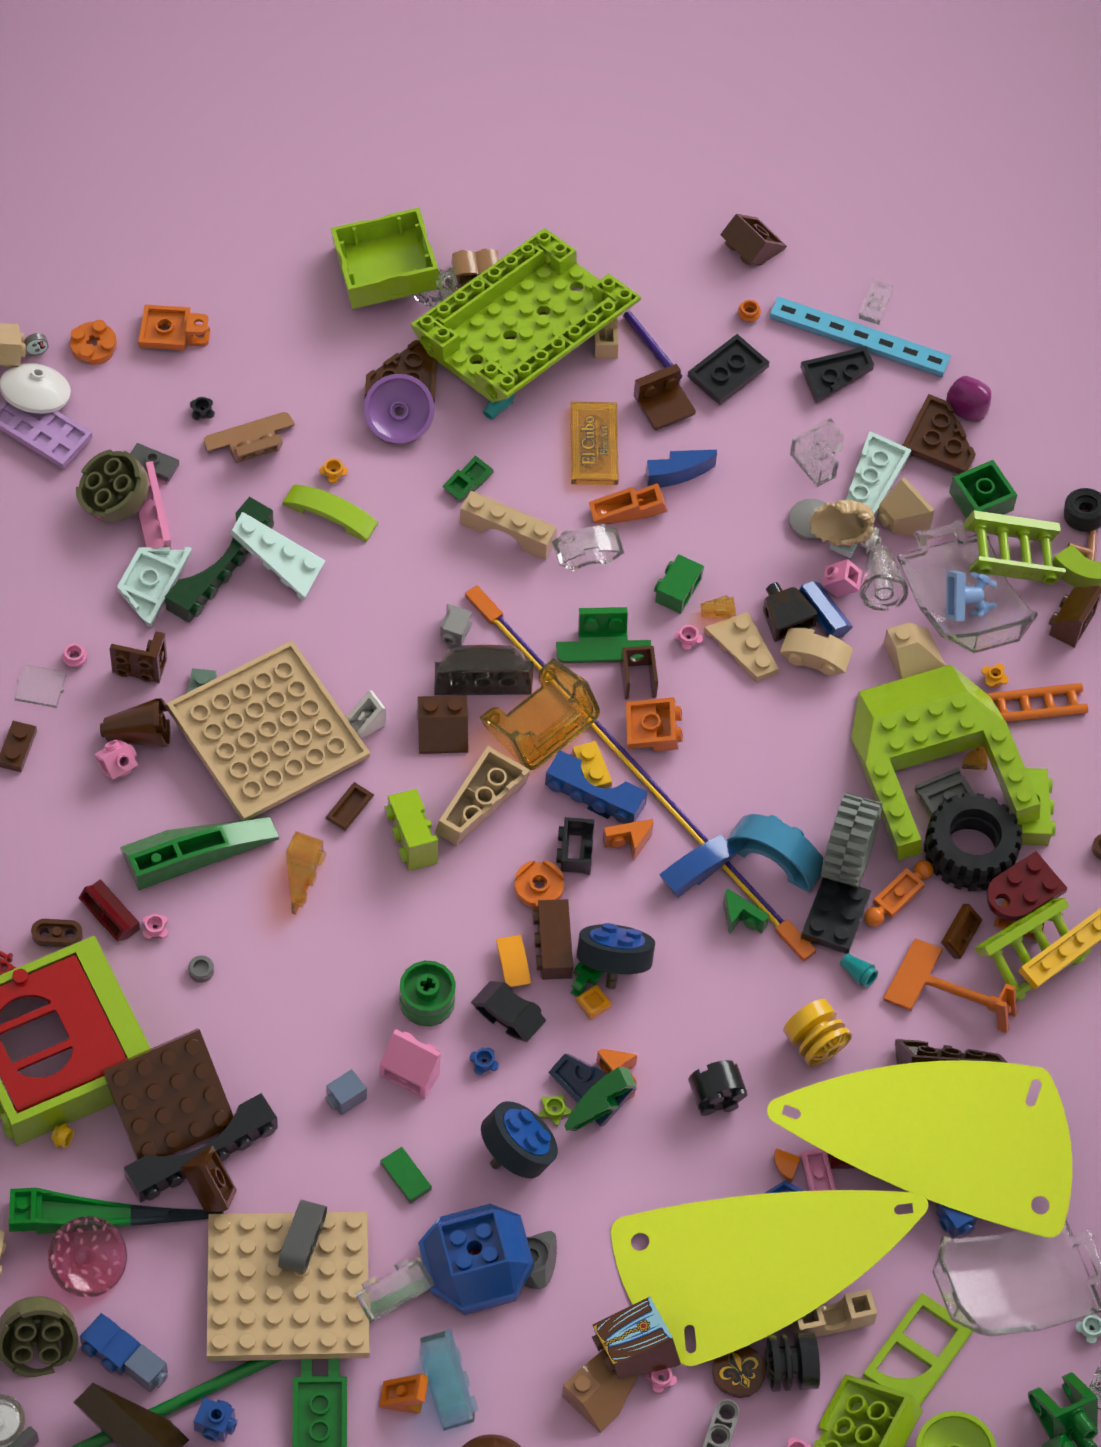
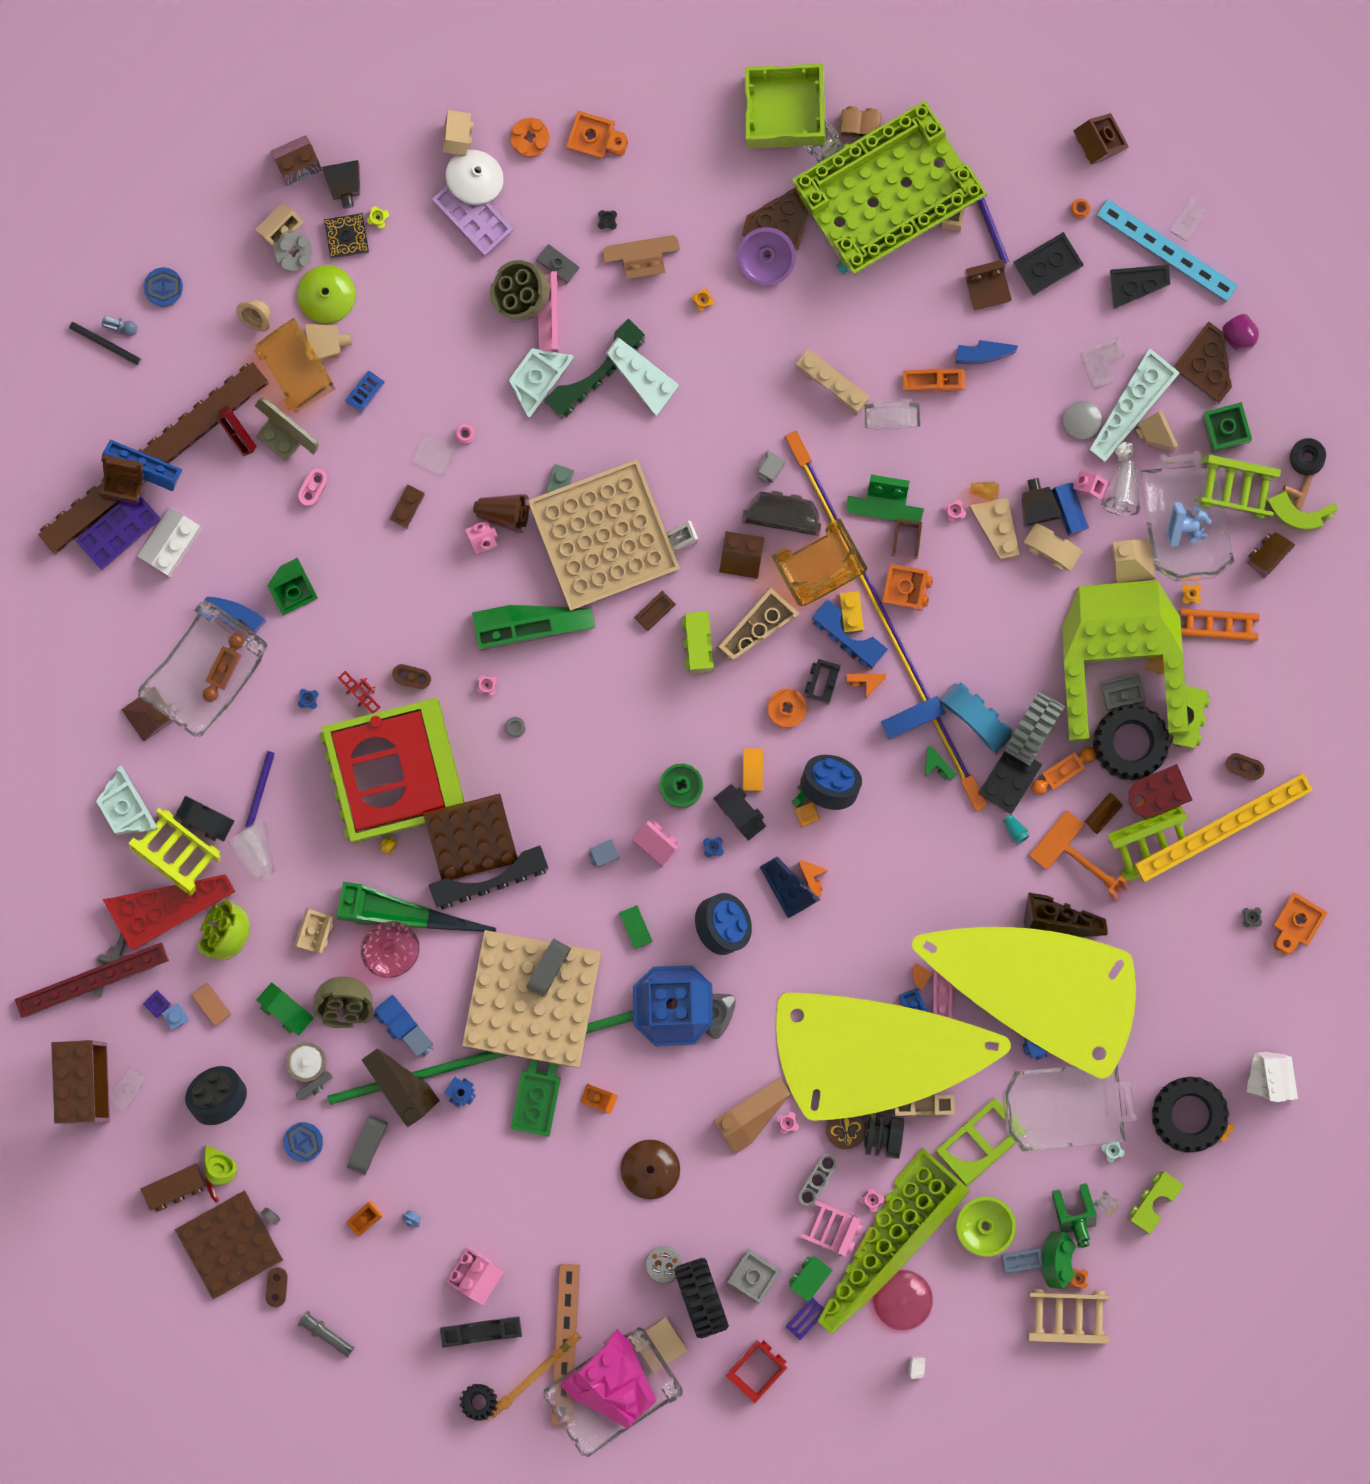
camera: 15 degrees right, 25 degrees up
tile [24,333,48,355] -> none
dark red piece [79,879,140,942] -> none
reddish brown bracket [109,631,167,683] -> none
reddish brown slope [181,1145,237,1212] -> none
lime slope [282,485,378,542] -> none
clear yellow slope [286,831,326,915] -> none
clear brick [355,1257,435,1323] -> none
clear light blue wedge [419,1329,478,1431] -> none
green slope [442,455,494,502] -> none
reddish brown brick [533,899,573,980] -> none
lime plate [538,1094,572,1126] -> none
green slope [564,1067,637,1131] -> none
clear yellow tile [570,401,619,485] -> none
reddish brown slope [592,1297,681,1379] -> none
green brick [654,554,704,614] -> none
black brick [688,1060,747,1116] -> none
yellow wheel [783,999,852,1067] -> none
tan piece [809,500,875,546] -> none

